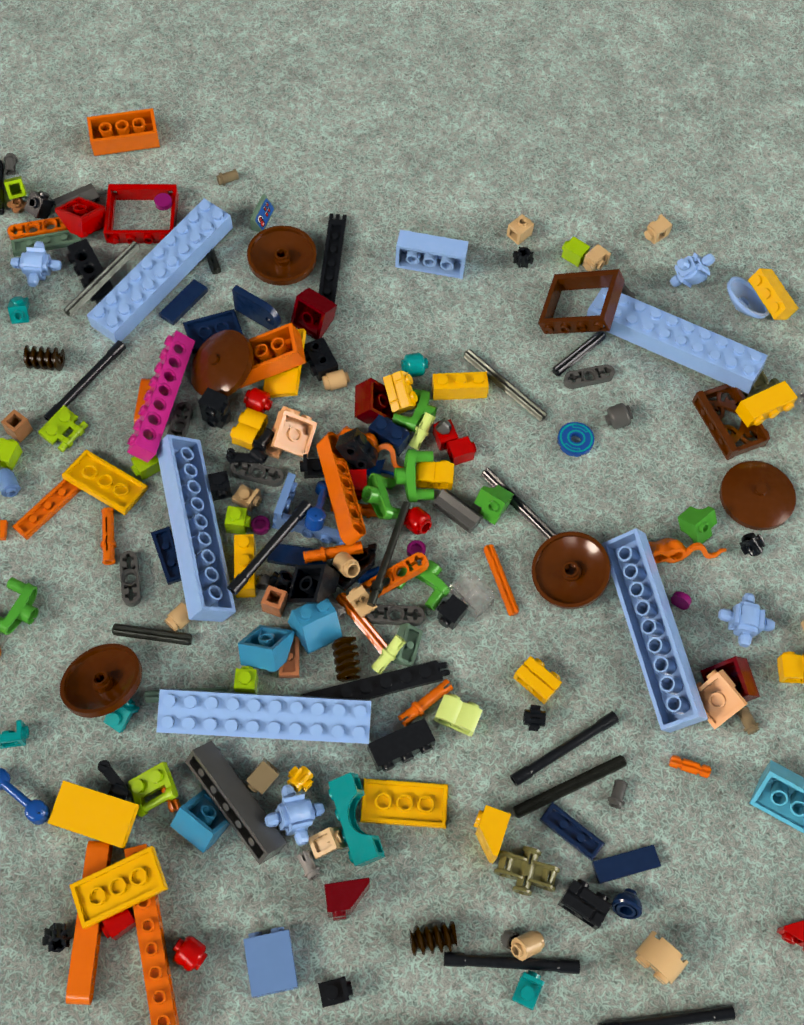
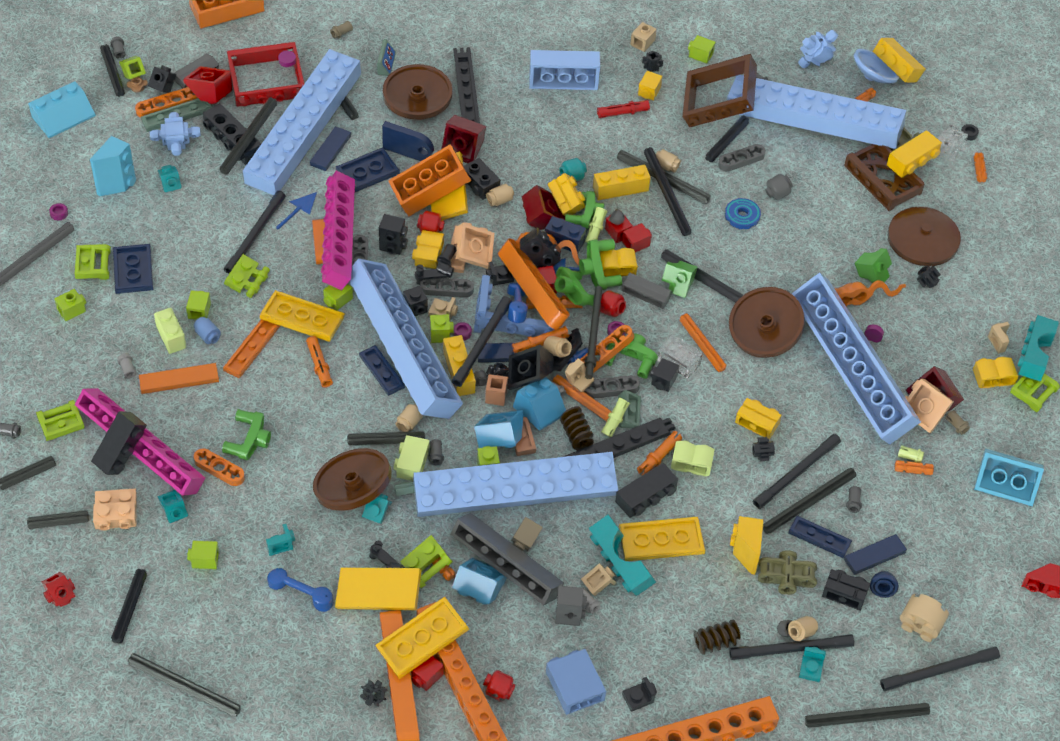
camera: 10 degrees left, 10 degrees down
medium nougat brick [1,409,33,443] -> none
dark brown piece [23,345,65,371] -> none
dark grey beam [119,551,141,607] -> none
reddish brown dish [191,330,254,396] -> none
light blue piece [265,784,325,846] -> none
yellow gear [287,766,313,793] -> none
dark red slope [324,878,370,921] -> none
tan brick [582,244,611,271] -> none
tan brick [644,214,672,244] -> none
light blue piece [718,593,775,648] -> none
none -> blue piece [276,192,317,229]
none -> yellowish green brick [394,435,429,481]
none -> dark grey pin [428,439,444,466]
none -> dark grey brick [555,586,587,626]
none -> red pin [597,100,650,118]
none -> yellow brick [638,71,663,101]
none -> black axle [644,147,691,236]
none -> tan brick [656,149,681,173]
none -> orange axle [855,88,876,102]
none -> yellowish green pin [898,445,924,463]

